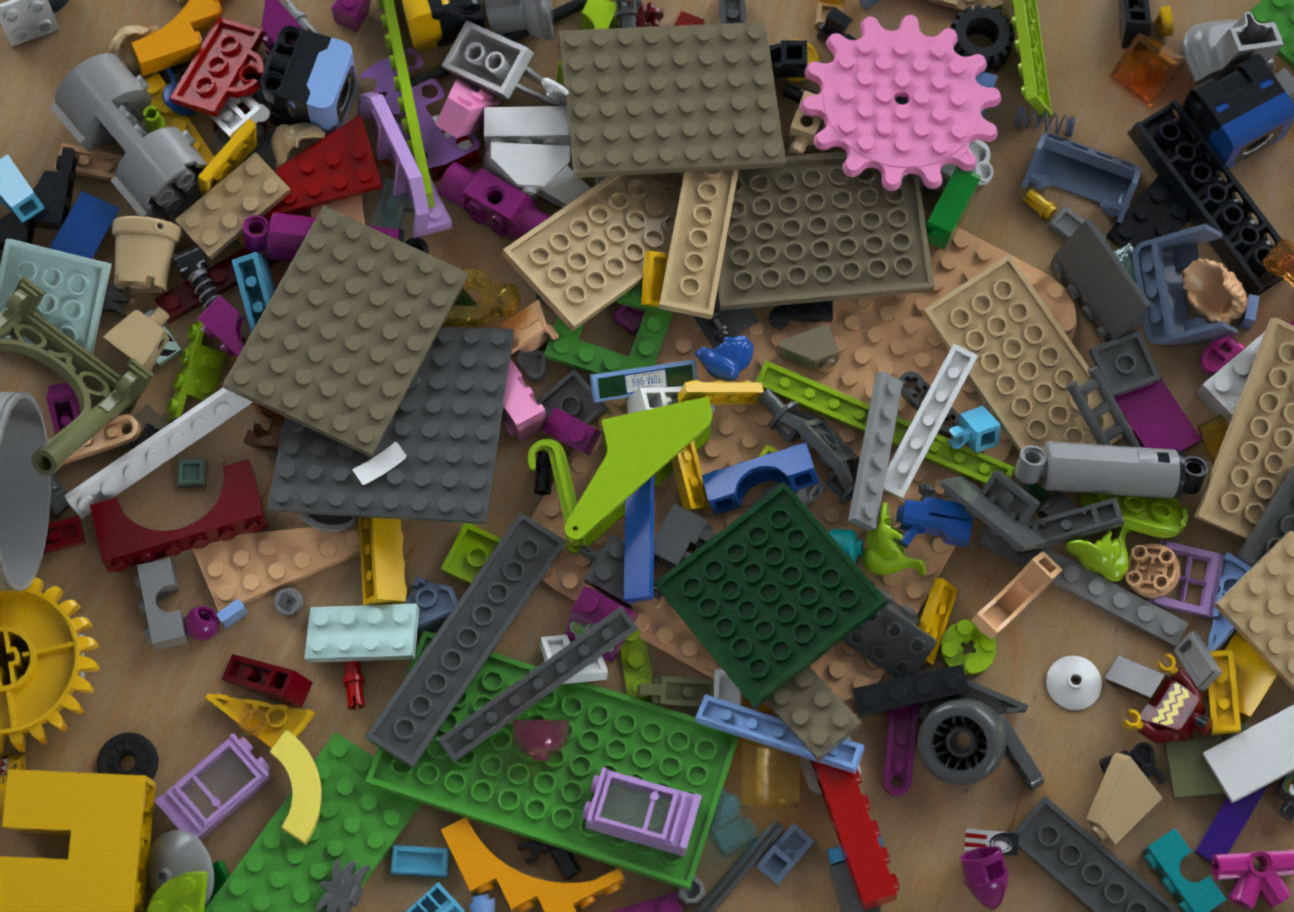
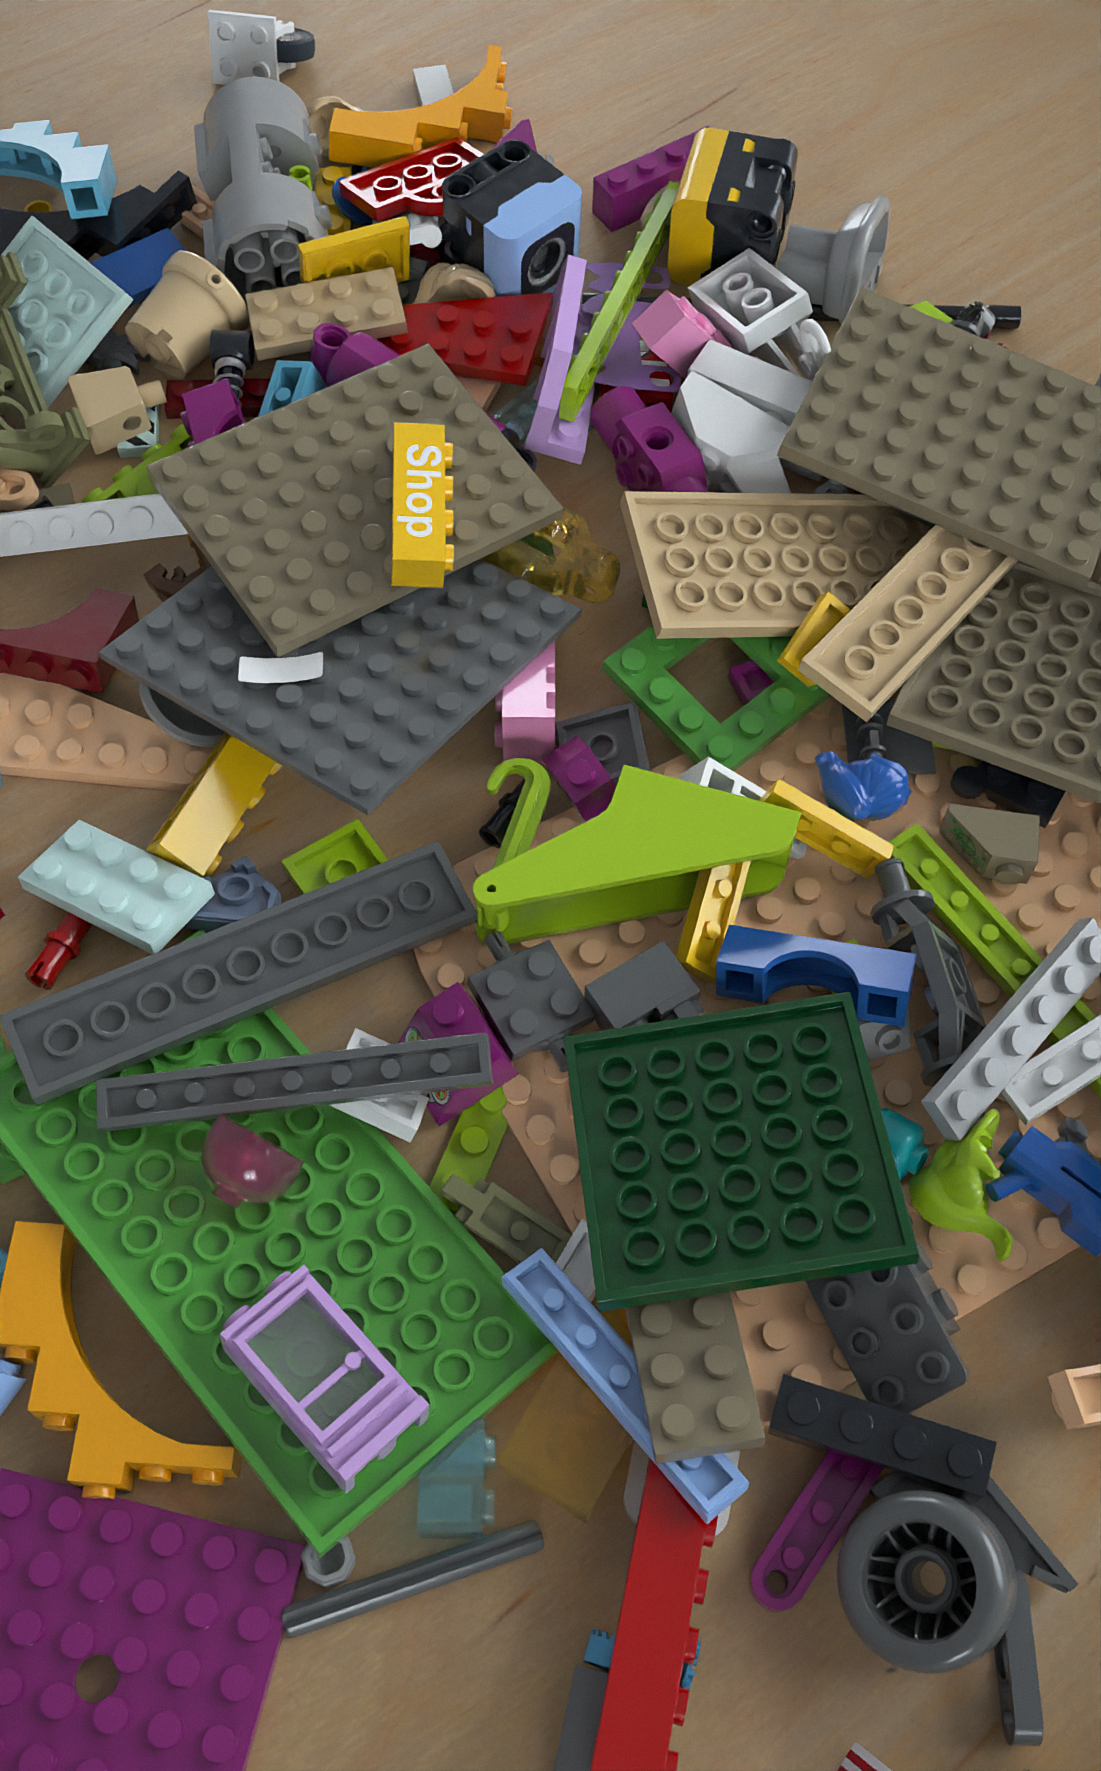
camera: 30 degrees right, 10 degrees down
sand green tile [177,459,207,488] -> none
light grey tile [274,587,303,616] -> none
light nougat hat [501,299,559,354] -> none
light grey tile [516,350,548,382] -> none
black bar [518,841,581,880] -> none
tile [590,359,698,403] -> none
blue tile [624,475,655,603] -> none
sand blue slope [756,822,816,885] -> none
yellow plate [918,578,959,665] -> none
lime plate [940,619,996,676] -> none
none -> yellow brick [391,422,454,588]

